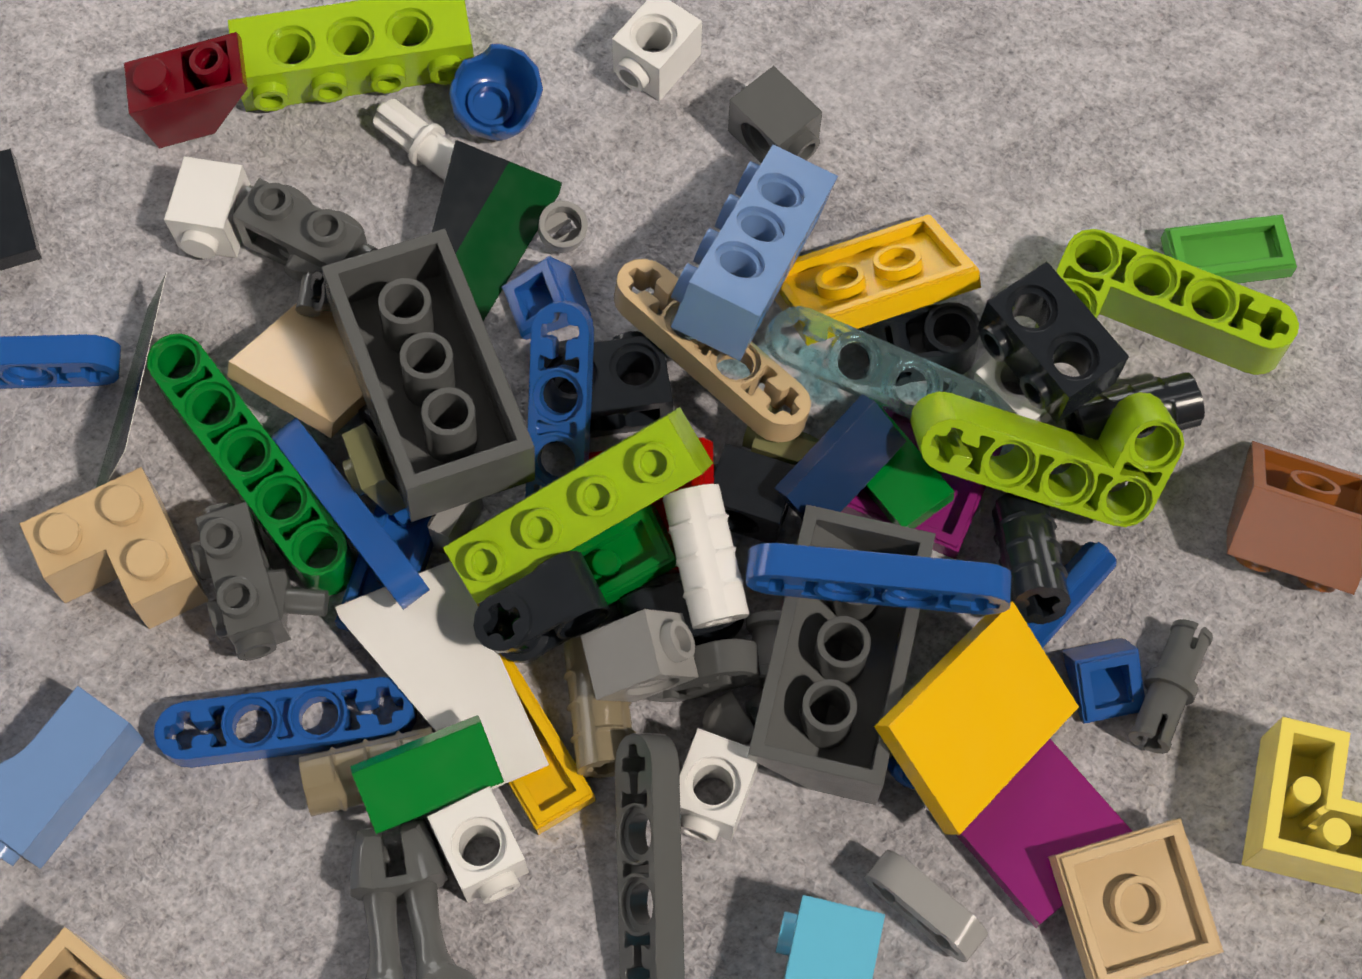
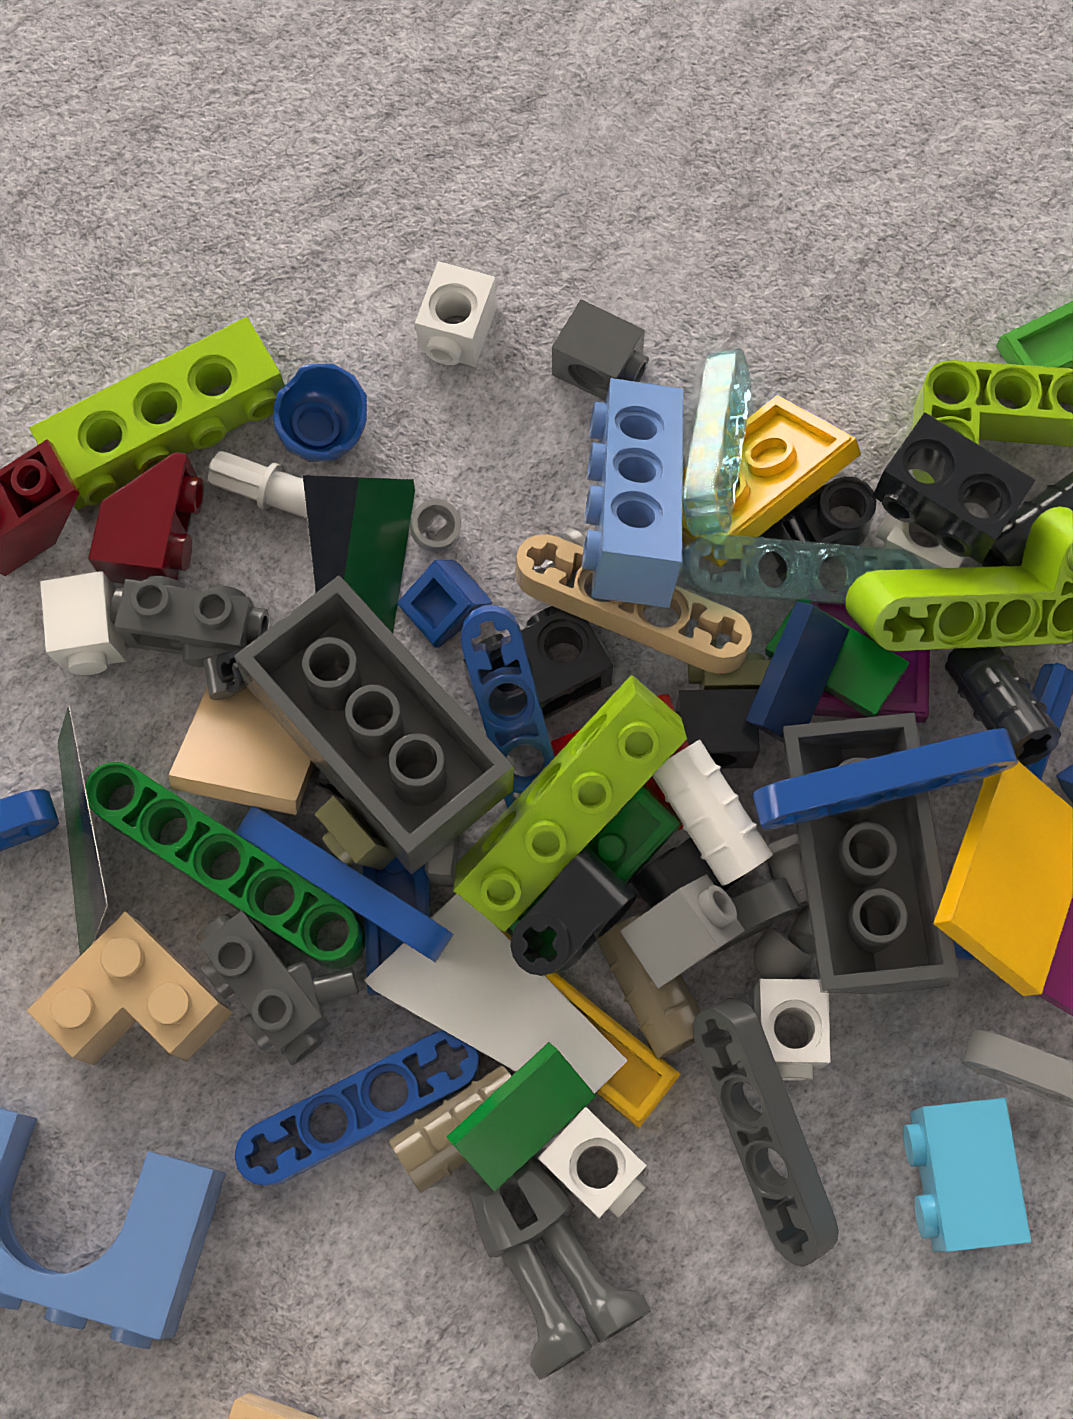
camera: 15 degrees left, 5 degrees up
none -> dark red slope [88,452,204,584]
none -> clear light blue beam [683,348,751,537]

